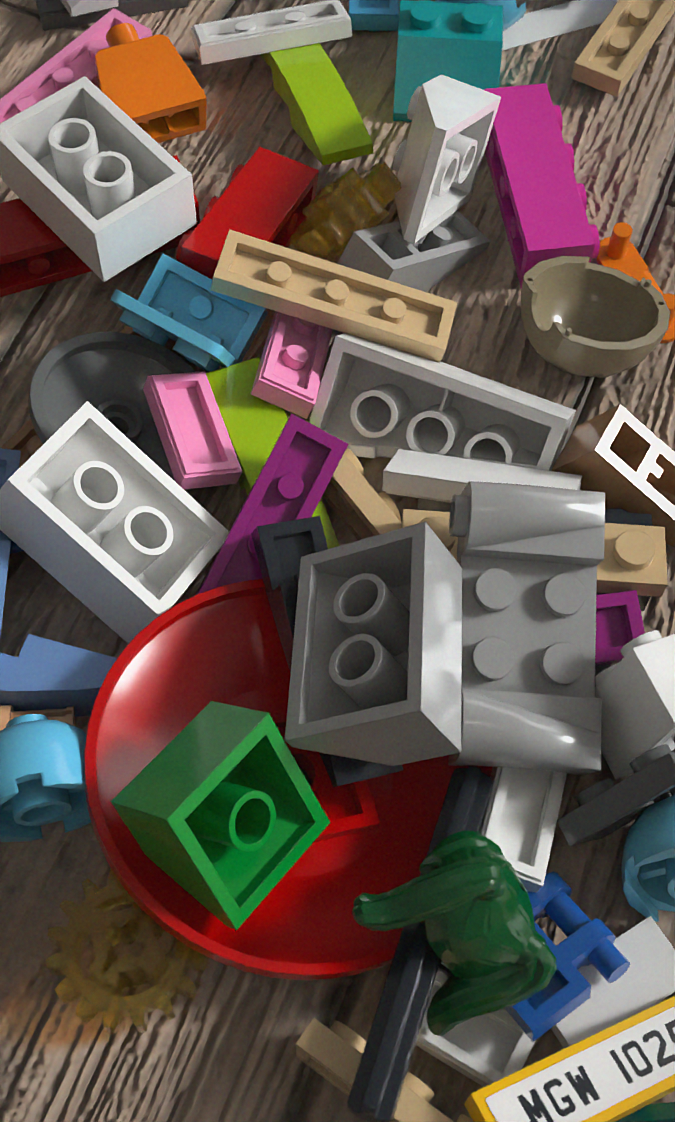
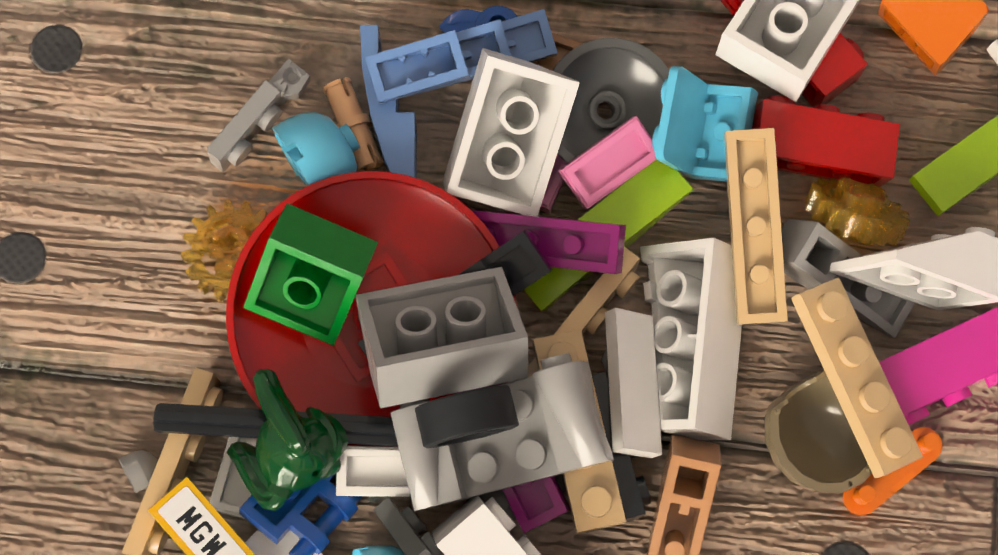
camera: 75 degrees right, 15 degrees up
bright pink tile [251,311,333,419] -> none
none -> black tyre [415,385,519,448]
none -> tan plate [791,277,923,478]

